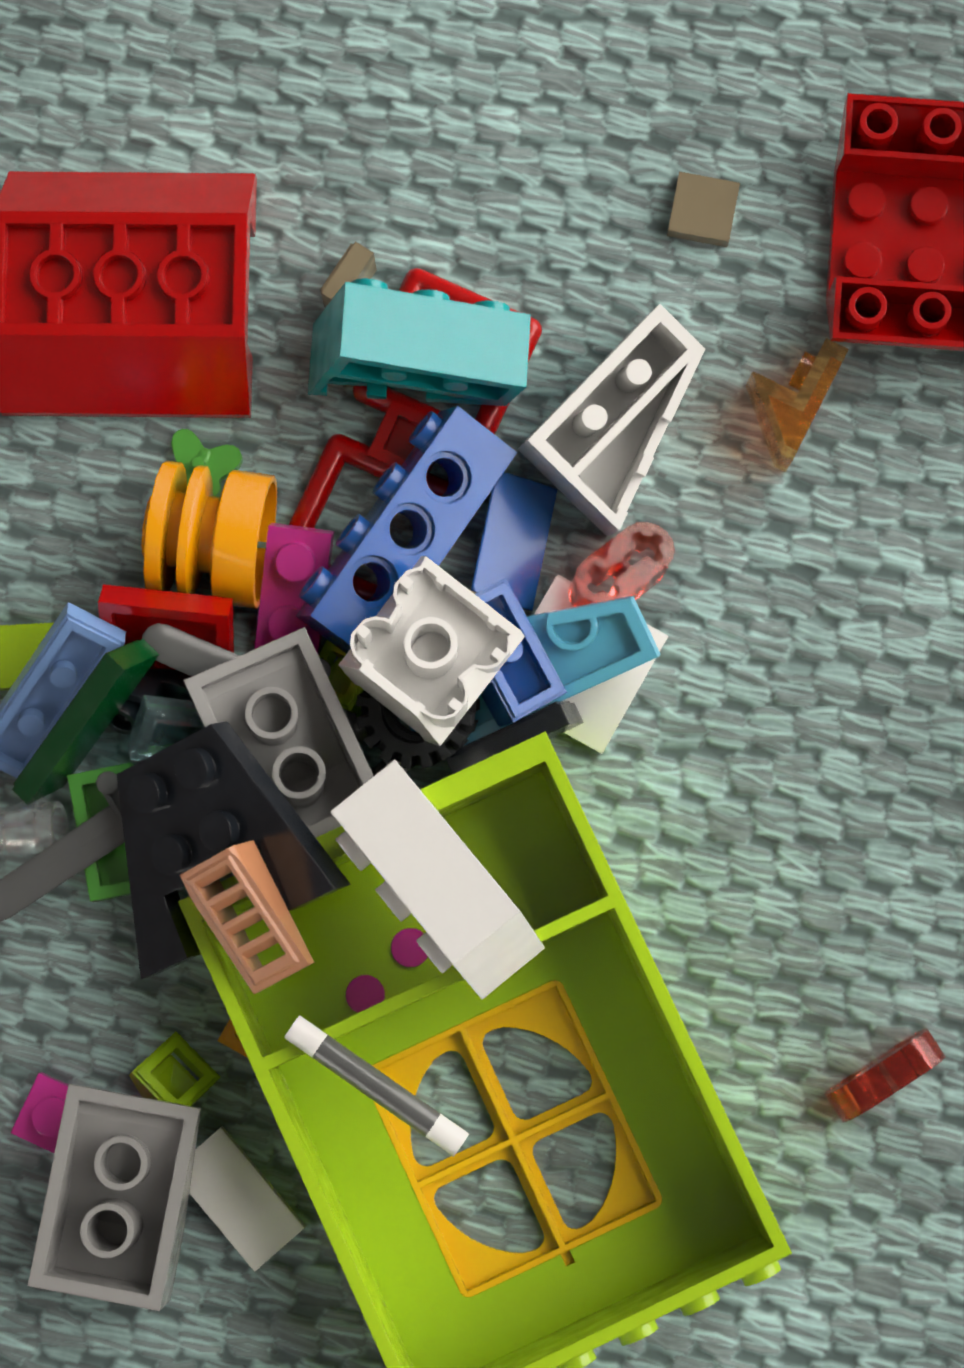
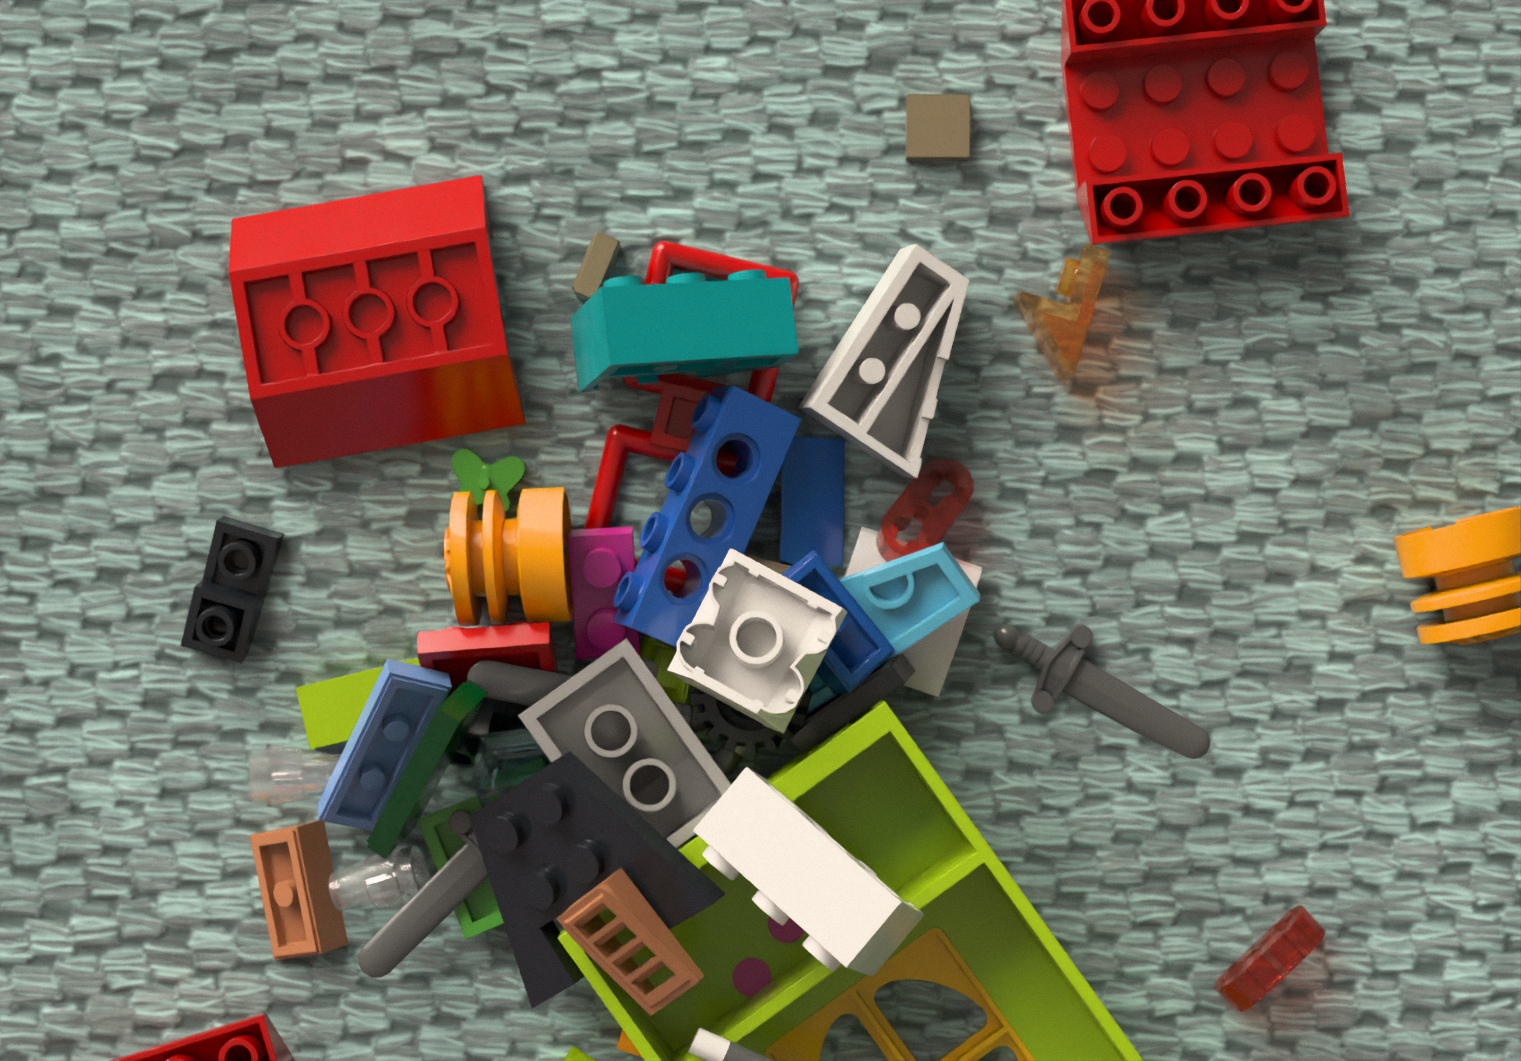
camera: 20 degrees left, 5 degrees up
none -> dark grey sword [994,624,1210,759]

